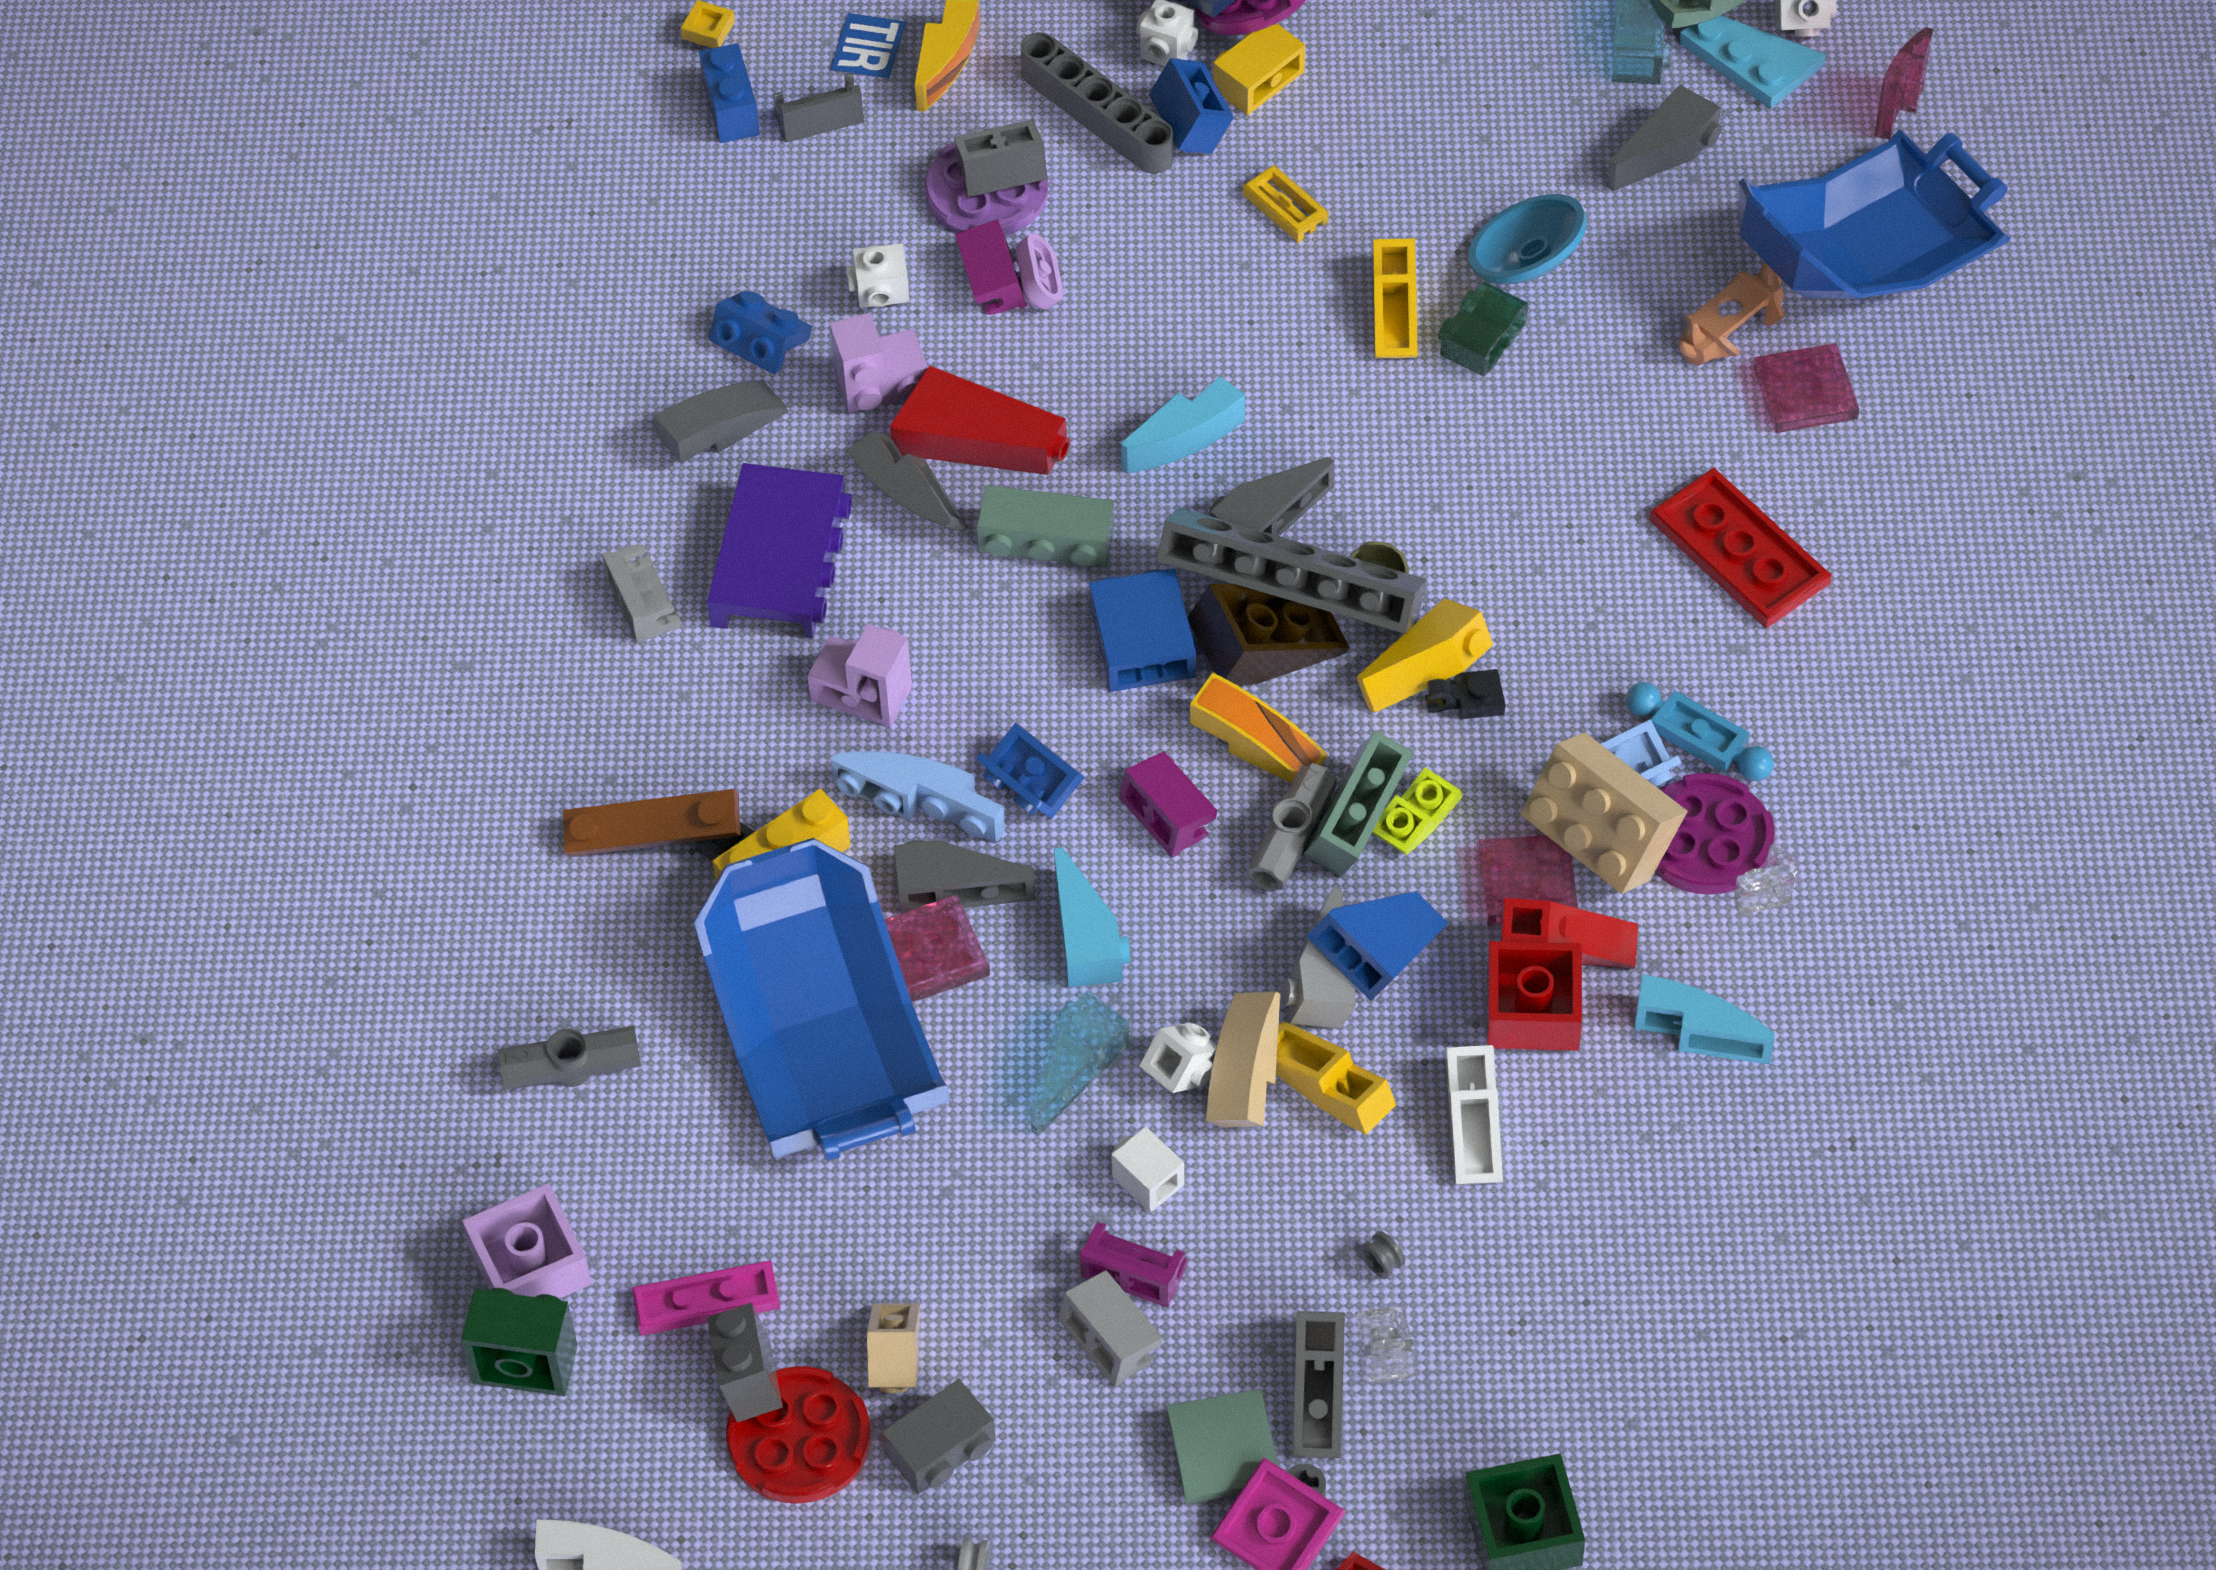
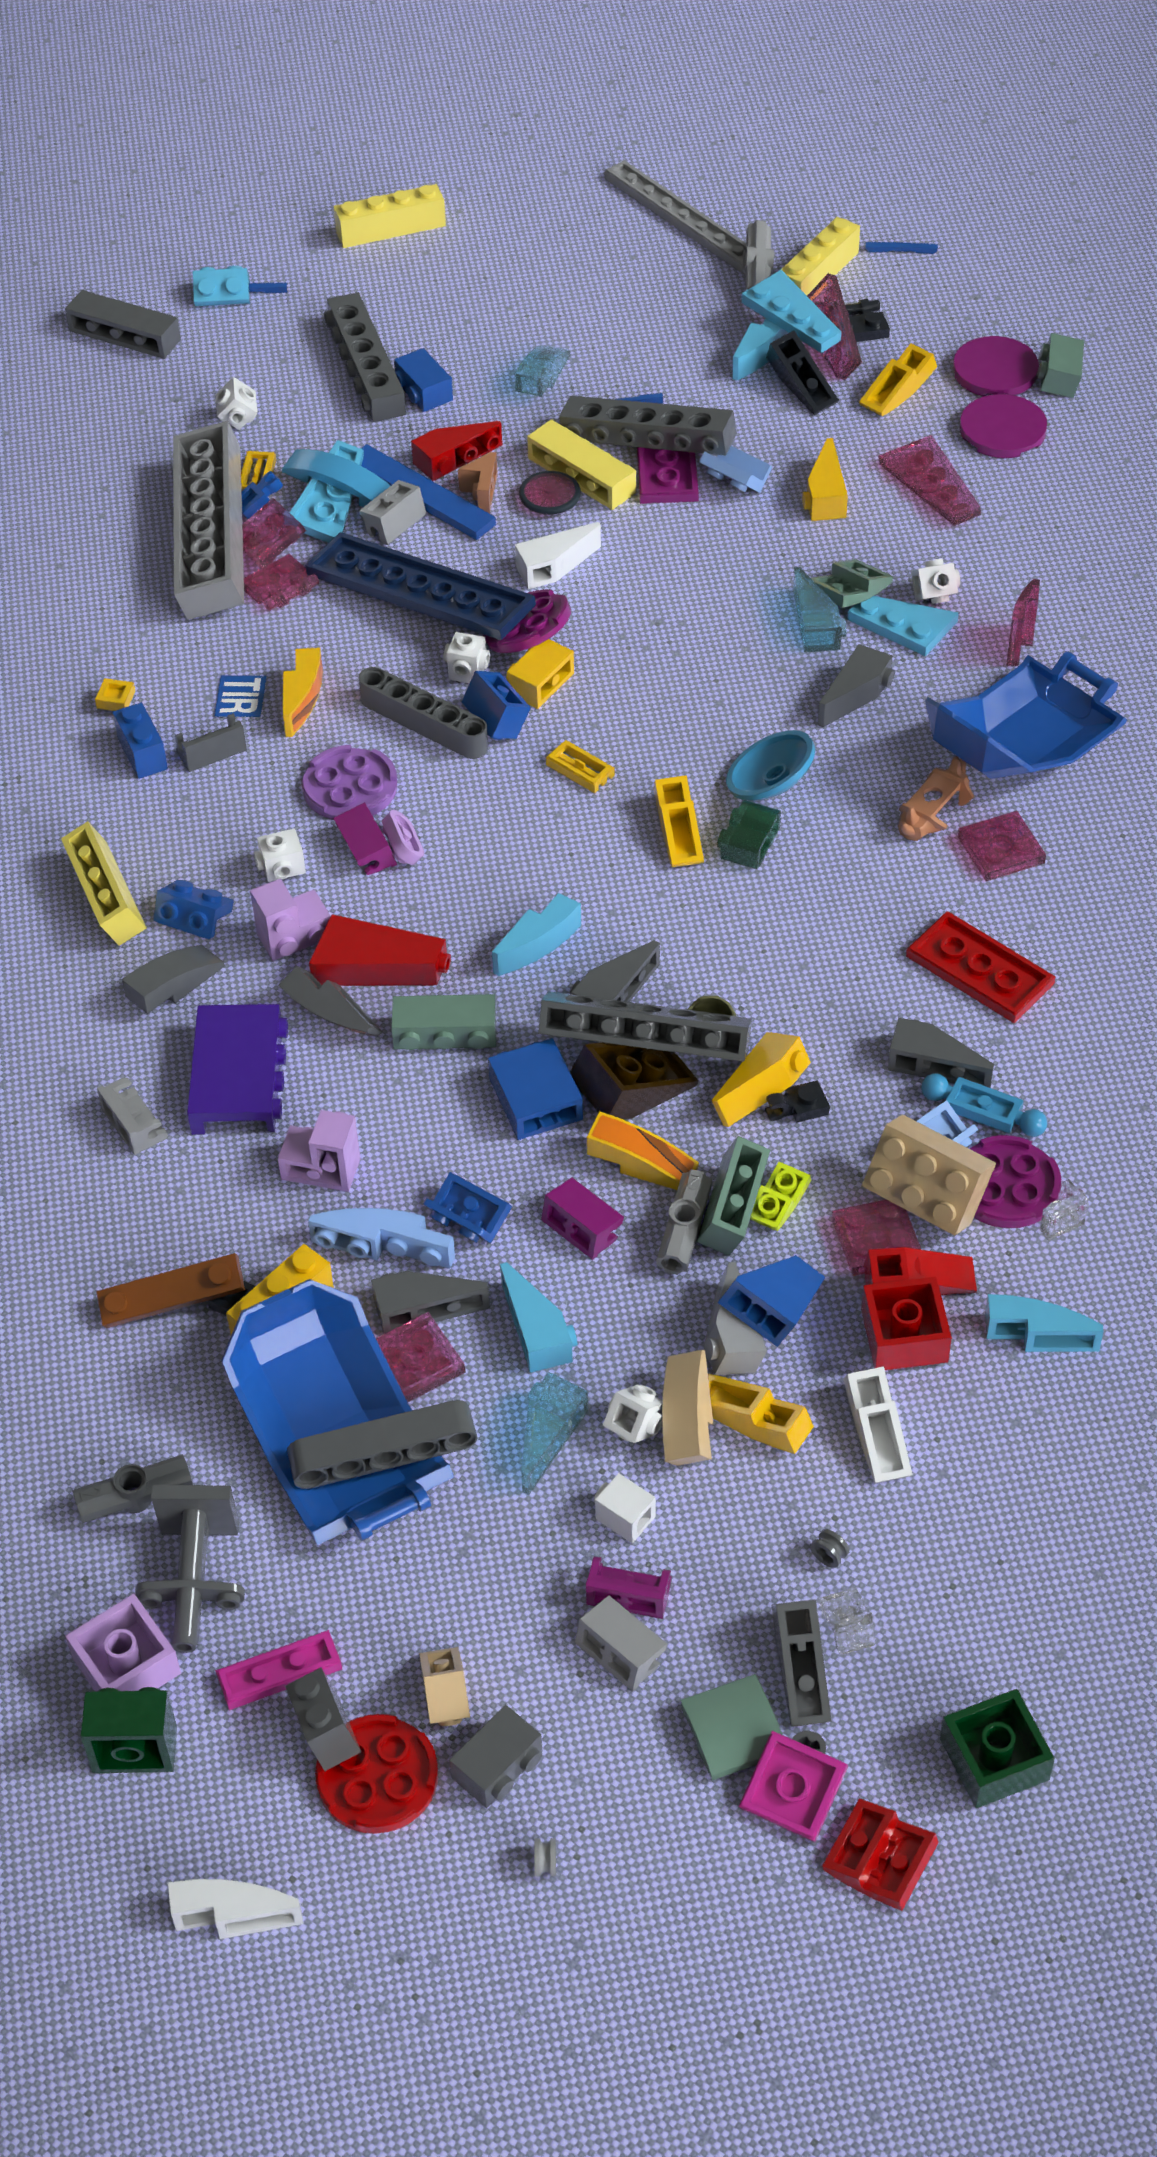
camera: 10 degrees left, 5 degrees down
dark grey hinge [953,119,1048,197] -> none
none -> light yellow brick [61,821,147,946]
none -> dark grey piece [135,1485,245,1653]
none -> dark grey beam [287,1400,478,1489]
none -> dark grey slope [888,1017,994,1088]

